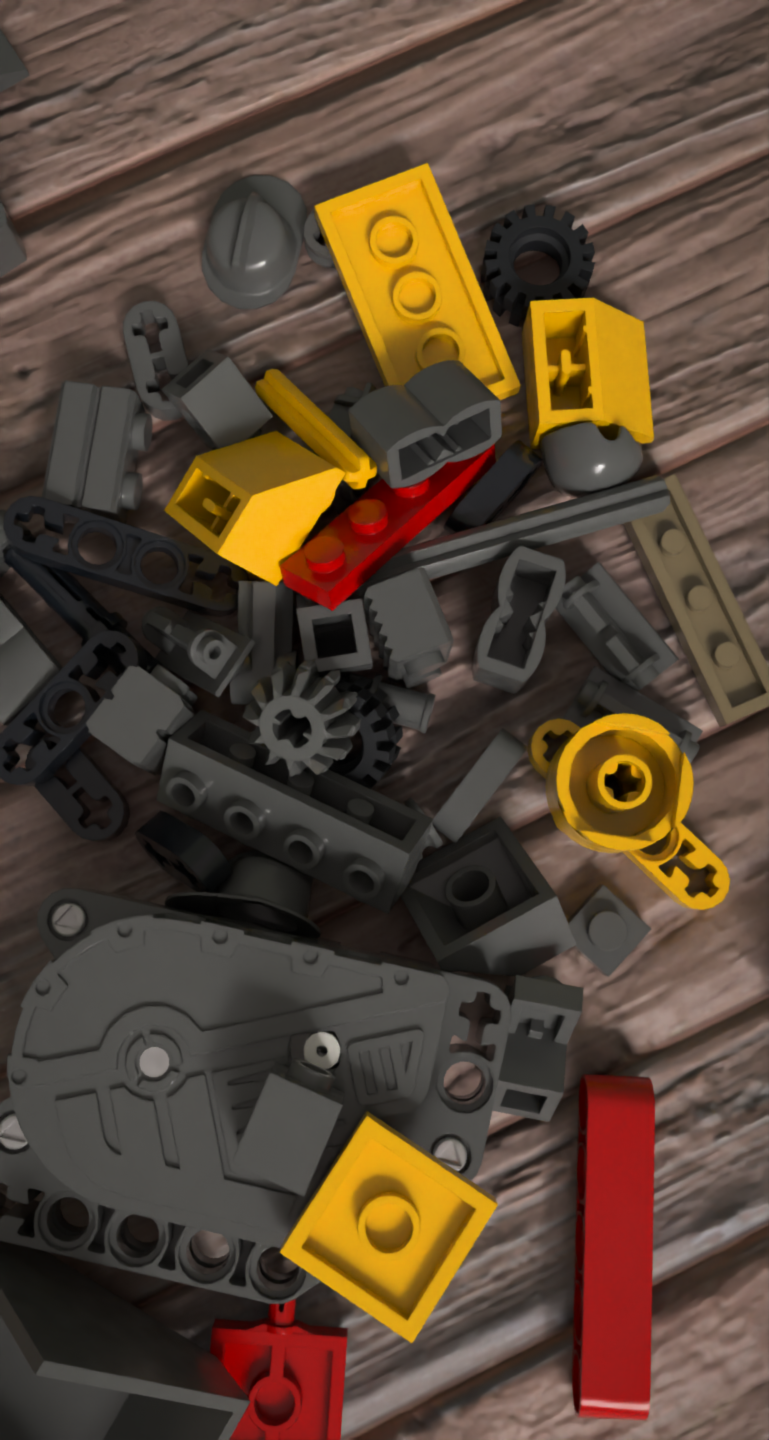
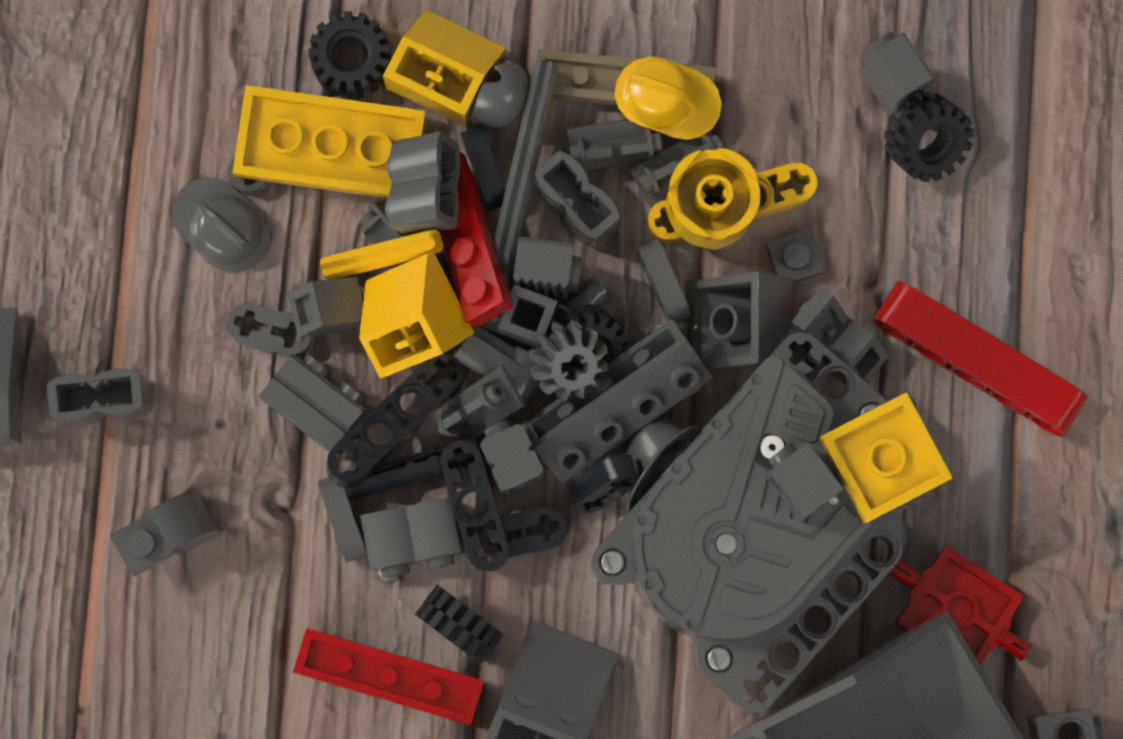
camera: 60 degrees left, 0 degrees up
none -> yellow piece [615,56,722,140]

